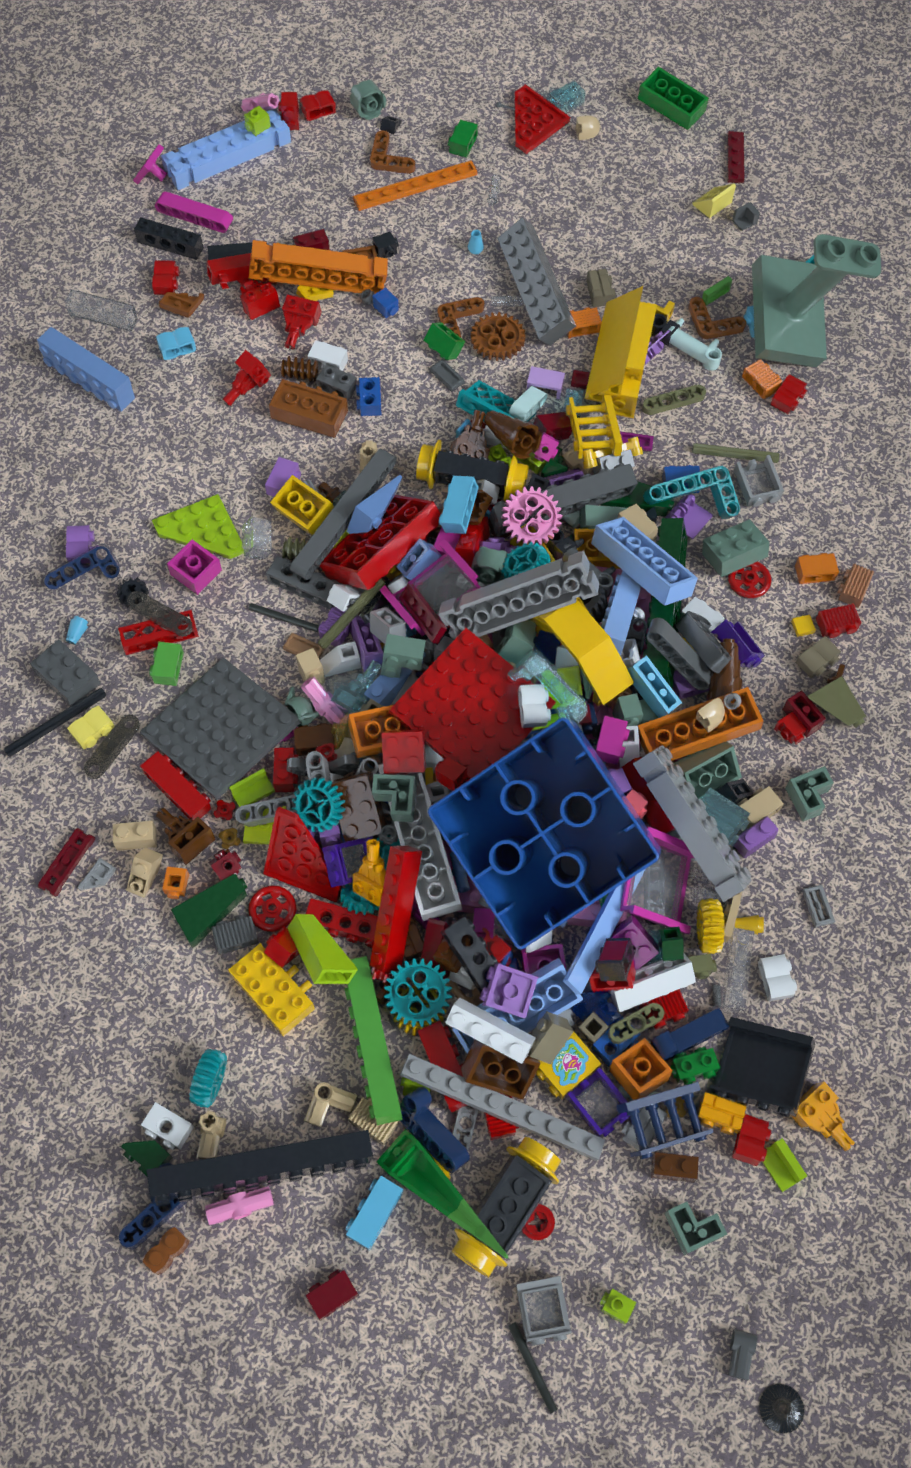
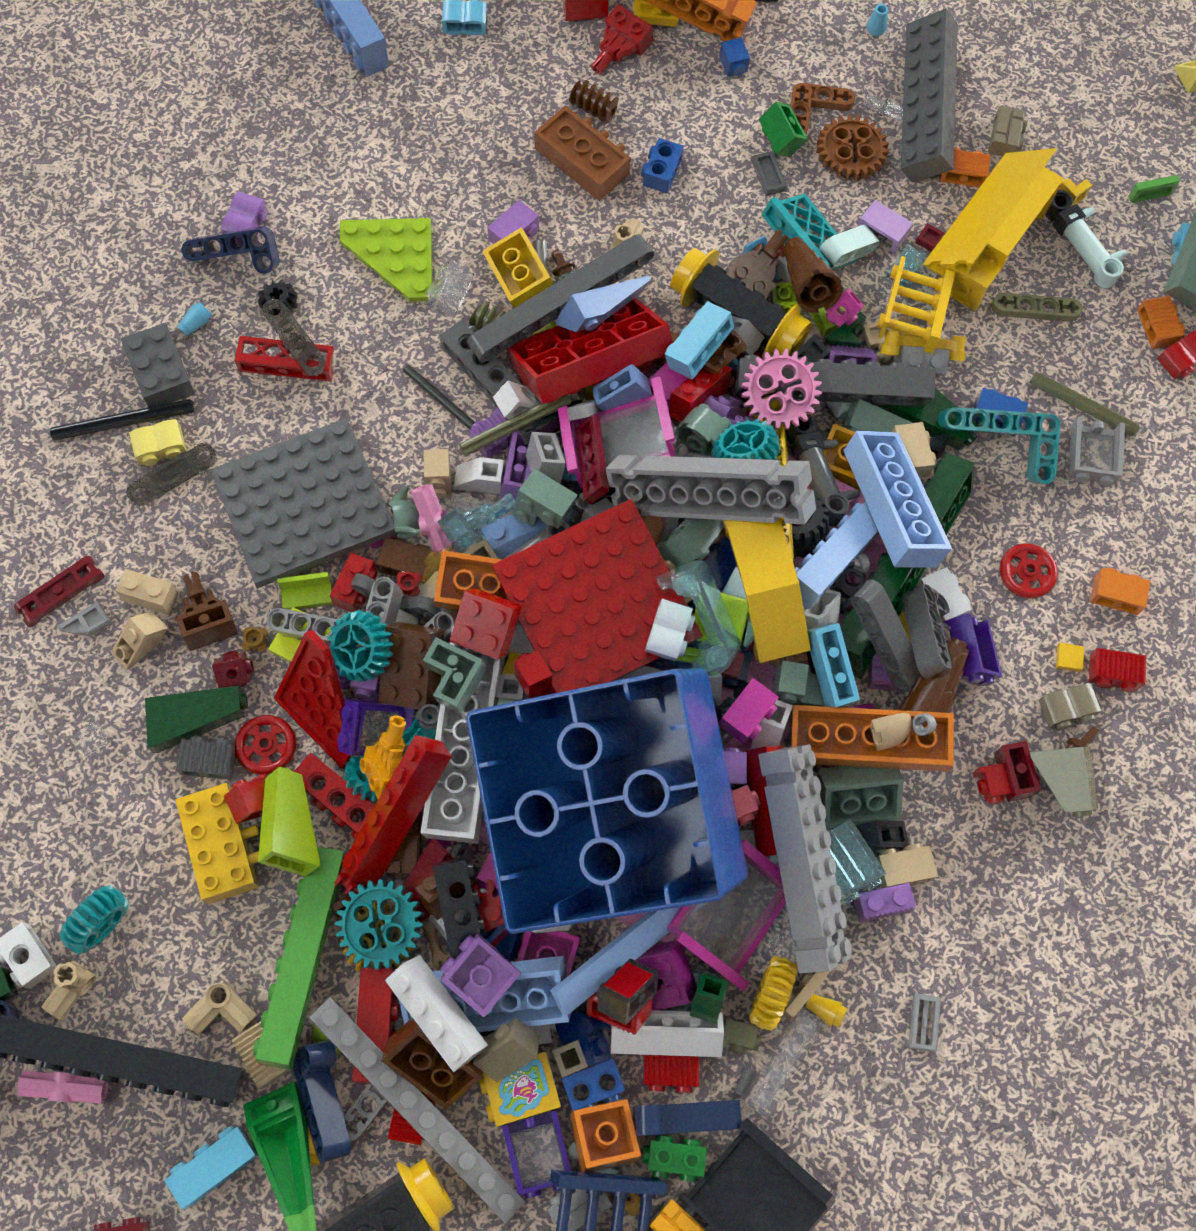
camera: 20 degrees right, 5 degrees up
red brick [140,751,212,820] -> none
bright green brick [149,642,184,686] -> none
orange brick [162,866,190,899] -> none
dark pink brick [167,539,222,595] -> none
red plate [214,800,236,820] -> none
red brick [223,349,271,406] -> none
medium nougat tile [283,633,325,659] -> none
white brick [308,340,348,371] -> none
flat silver brick [316,364,357,402] -> none
dark grey plate [360,289,375,305] -> none
dark red brick [533,412,572,440] -> none
olive beam [608,1003,664,1044] -> none
magenta tile [620,431,654,452] -> none
medium lavender hinge [644,330,670,366] -> none
medium lavender hinge [666,494,713,540] -> none
dark orange beam [688,297,746,340] -> none
sand green brick [702,519,770,577] -> none
white brick [758,954,797,1002] -> none
sand green brick [785,766,834,822] -> none
nougat brick [837,564,874,608] -> none

